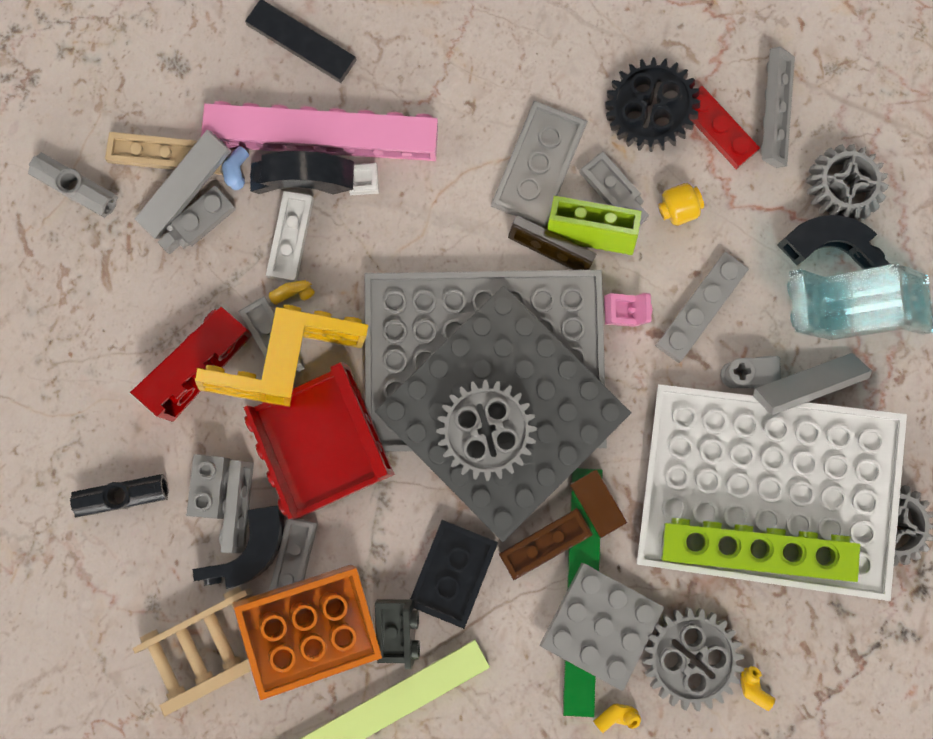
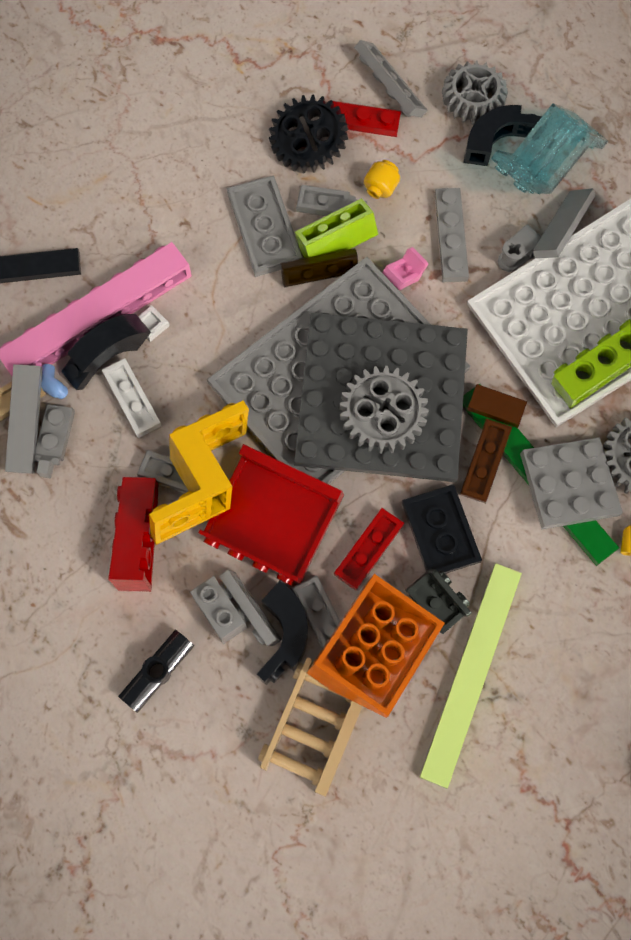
camera: 40 degrees left, 10 degrees down
yellow arm [269,280,315,305] -> none
none -> red plate [334,508,404,591]

